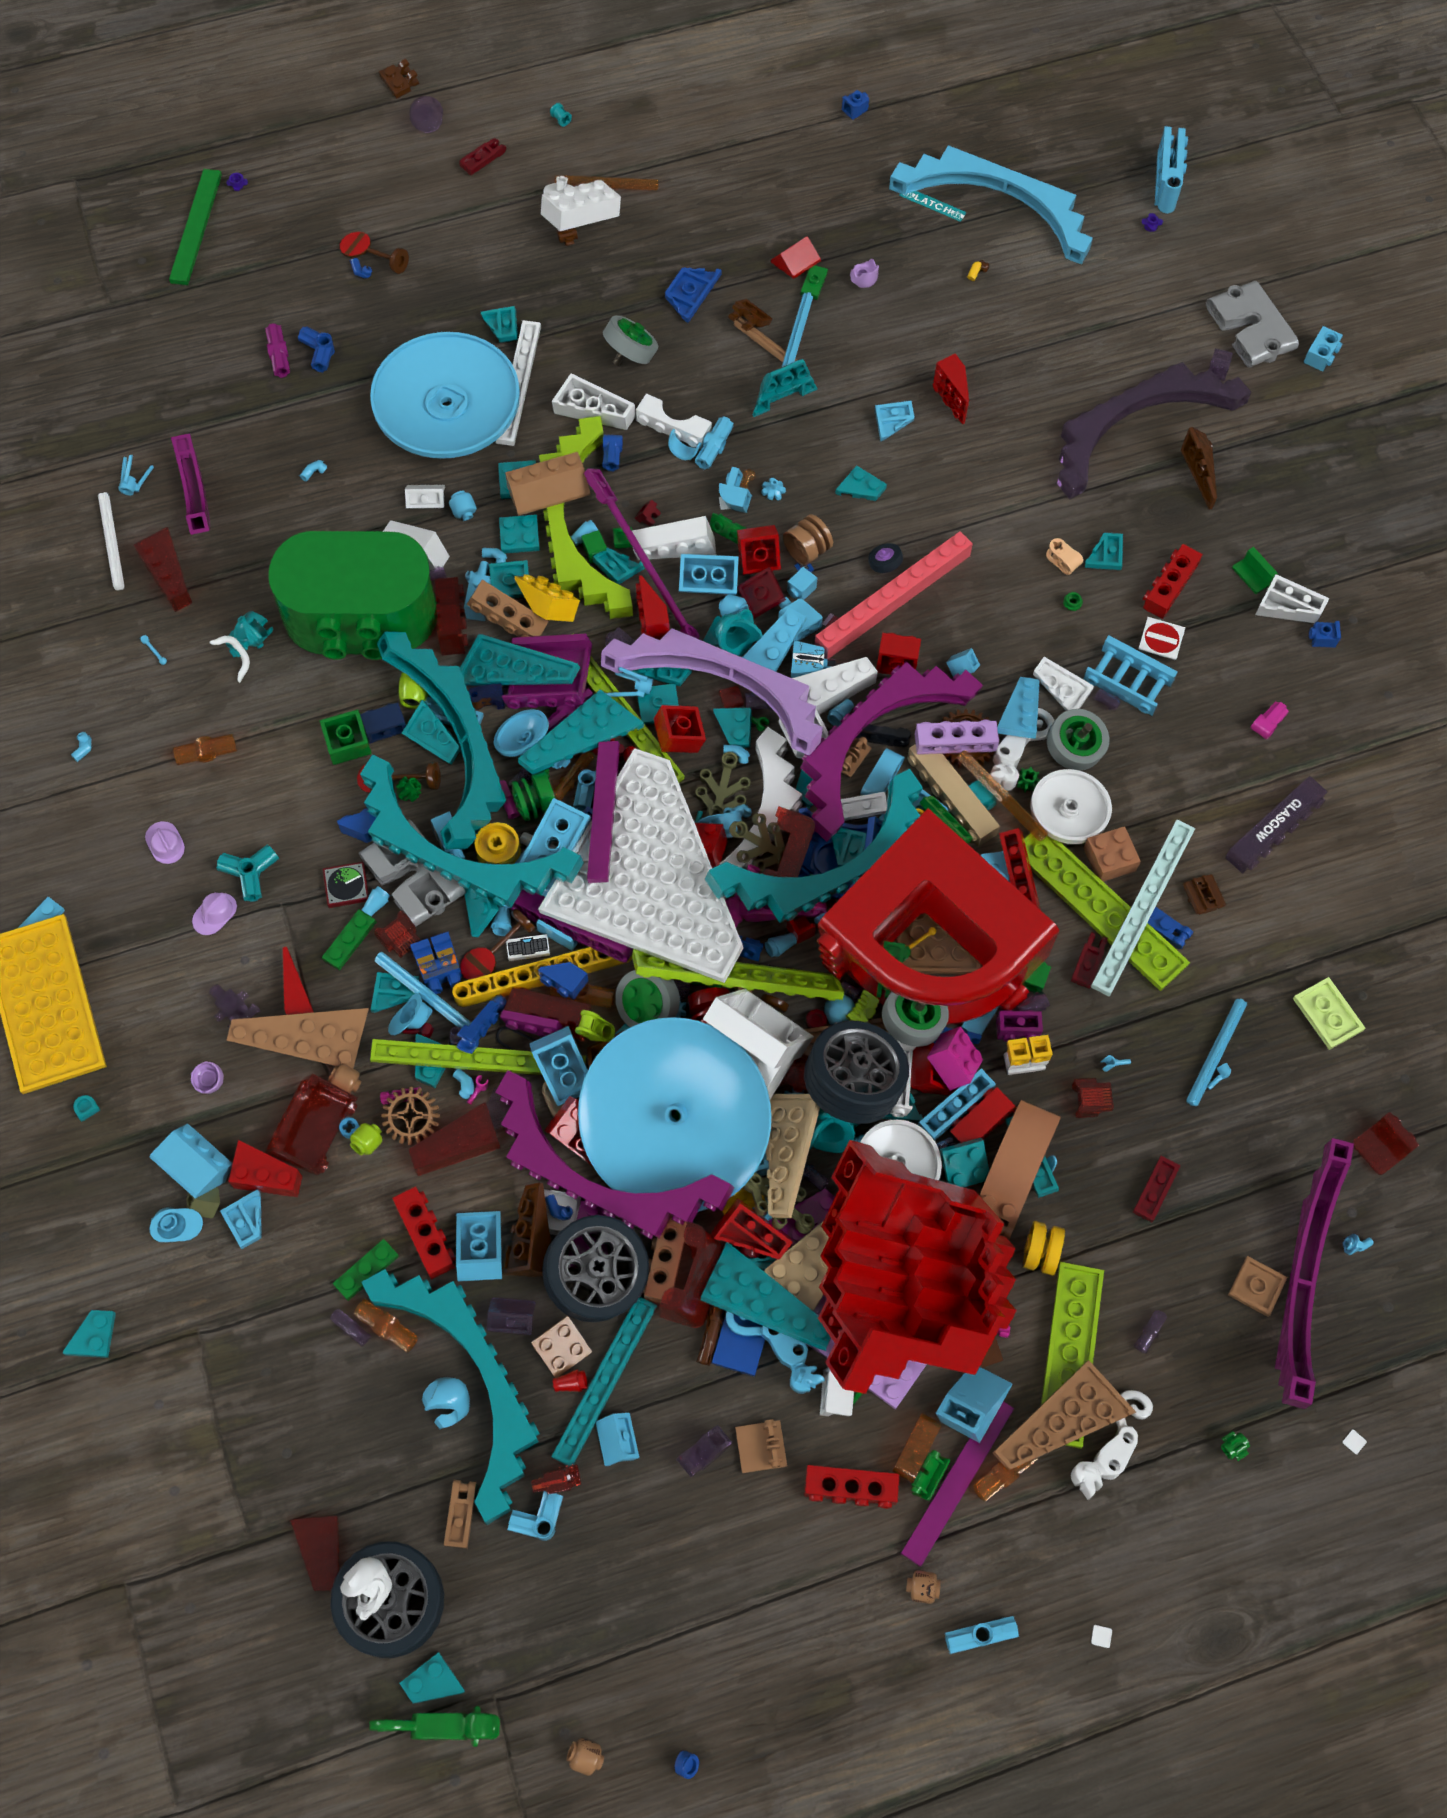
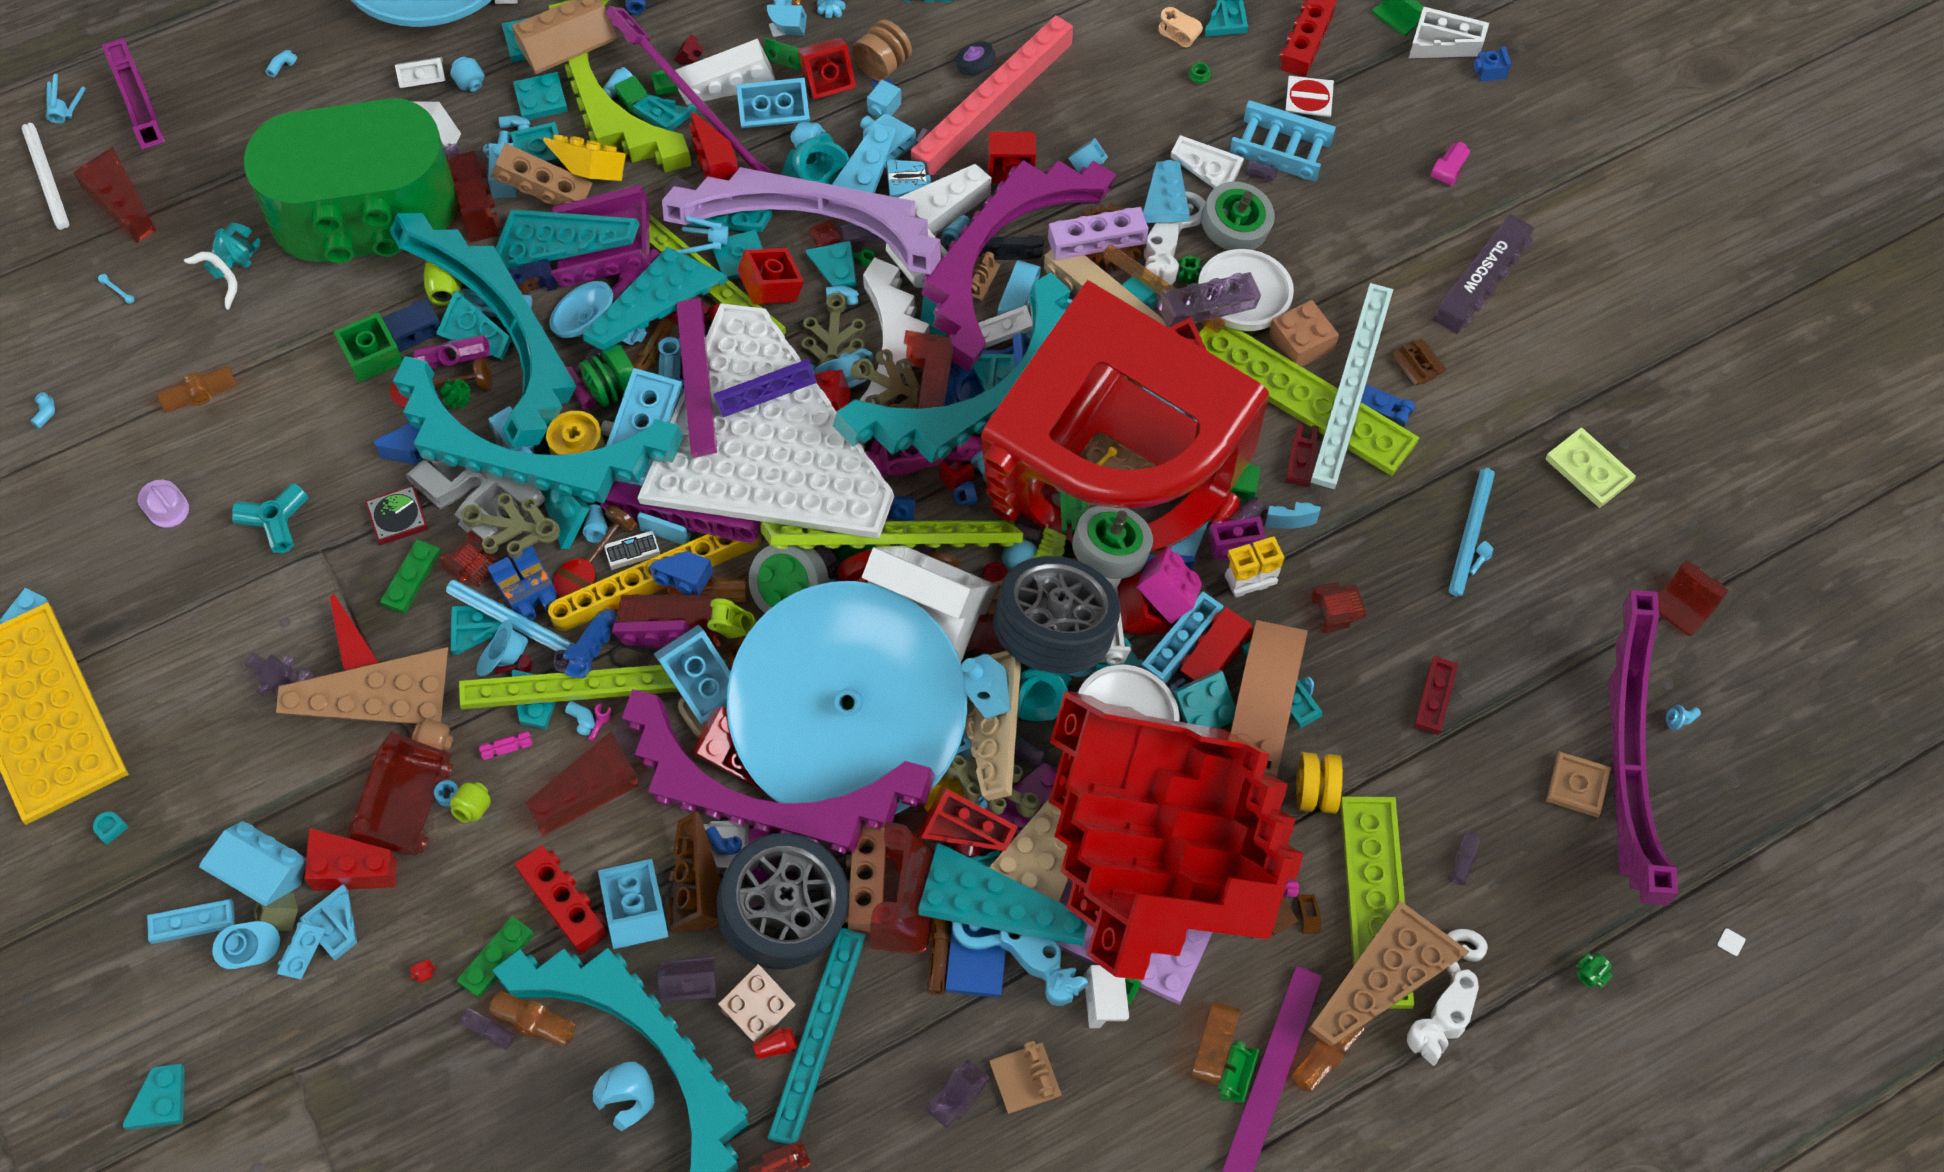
camera: 10 degrees left, 5 degrees down
lavender hair [191,1061,224,1094] -> none
lavender piece [192,892,237,935] -> none
medium azure cone [361,886,390,917] -> none
medium nougat gear [381,1087,440,1145] -> none
medium azure panel [596,1413,640,1466] -> none
dark red tile [737,567,786,619] -> none
medium azure cone [765,933,797,957] -> none
red brick [804,1465,899,1509] -> none
medium azure slope [936,1367,1013,1443] -> none
medium azure hand [1100,1055,1131,1072] -> none
none -> medium azure tile [147,899,235,944]
none -> medium azure hinge [277,918,326,979]
none -> red plate [409,959,436,983]
none -> magenta piece [414,335,490,368]
none -> olive plant [461,493,560,559]
none -> dark purple fence [714,359,817,418]
none -> blue tile [953,481,978,507]
none -> medium azure torso [961,654,1010,719]
none -> clear purple brick [1157,272,1261,328]
none -> medium azure slope [1265,502,1321,529]
none -> reddish brown piece [1298,894,1321,934]

